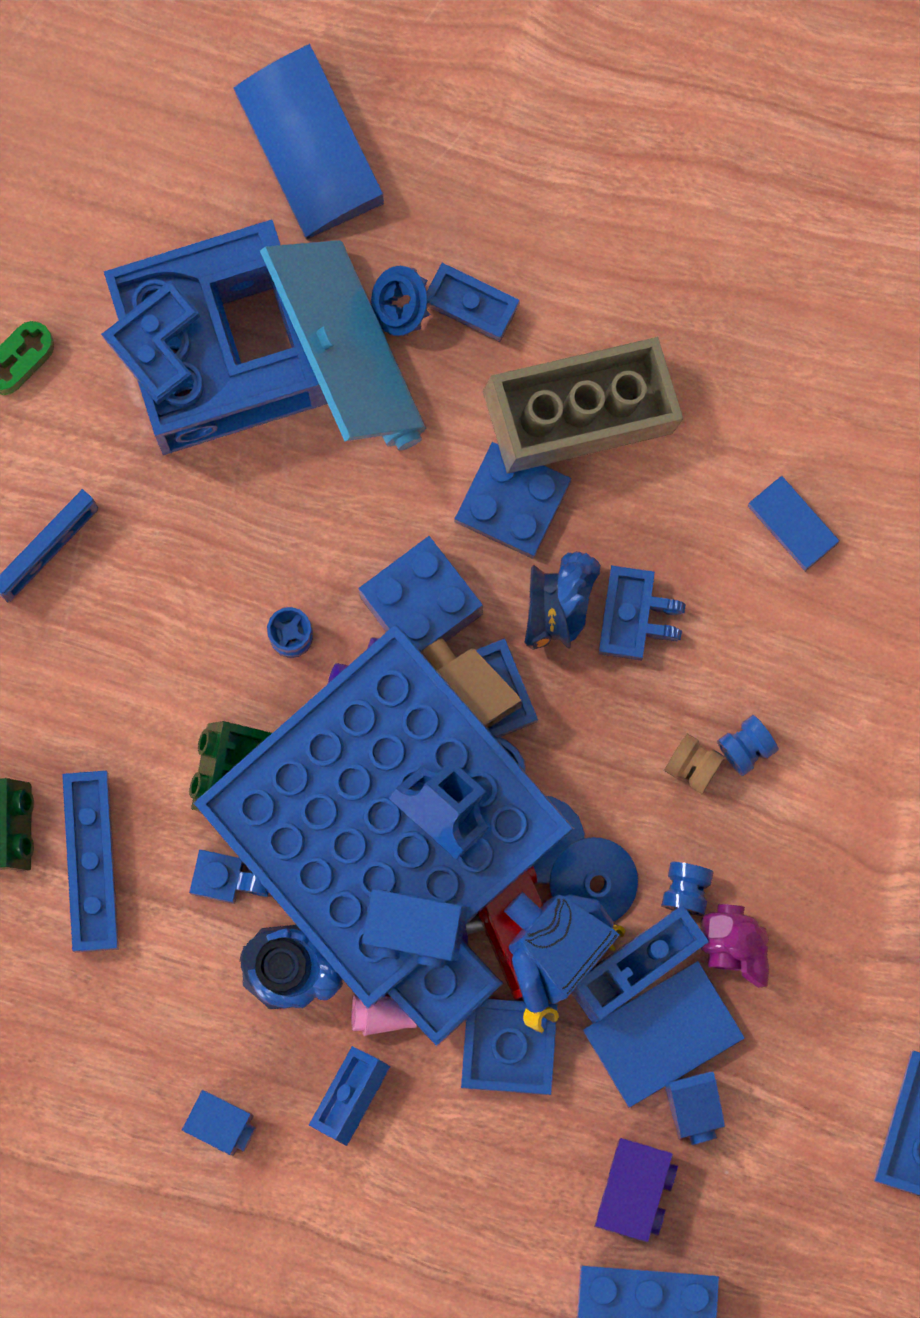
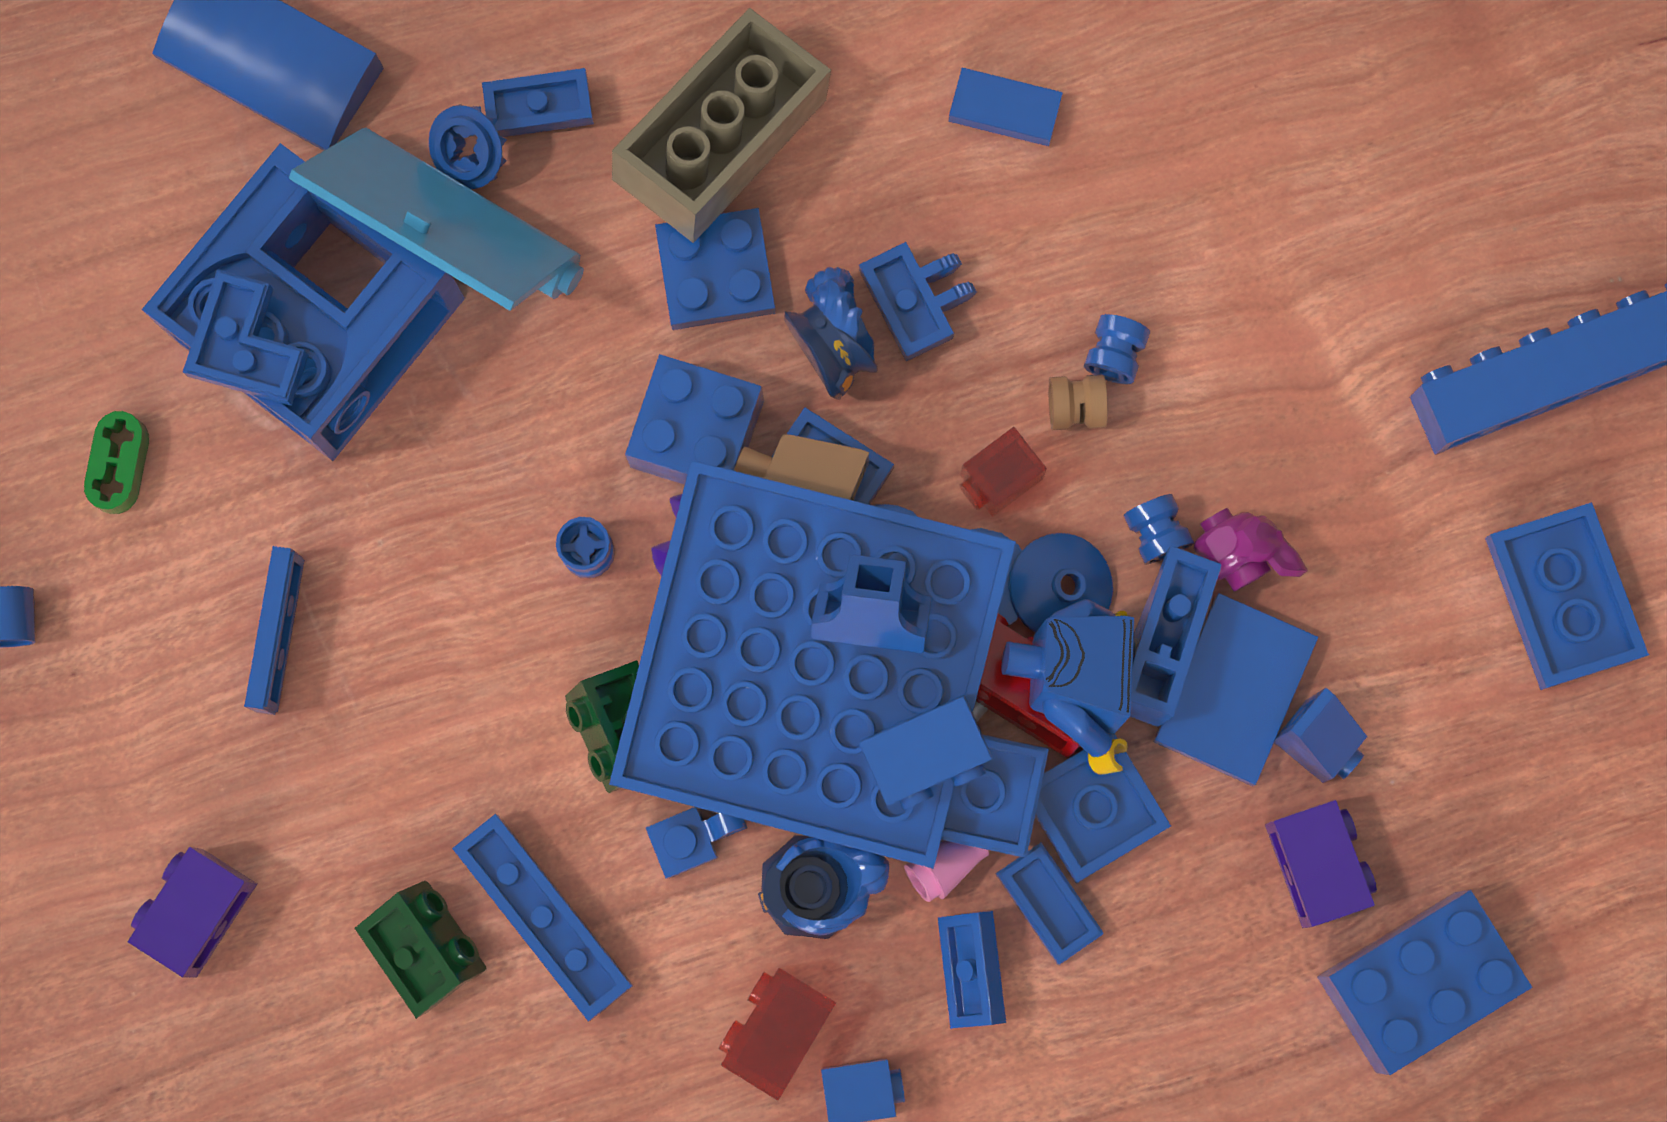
camera: 35 degrees left, 0 degrees up
none -> clear red brick [718,968,837,1100]
none -> clear red brick [959,427,1047,517]
none -> blue tile [995,842,1104,965]

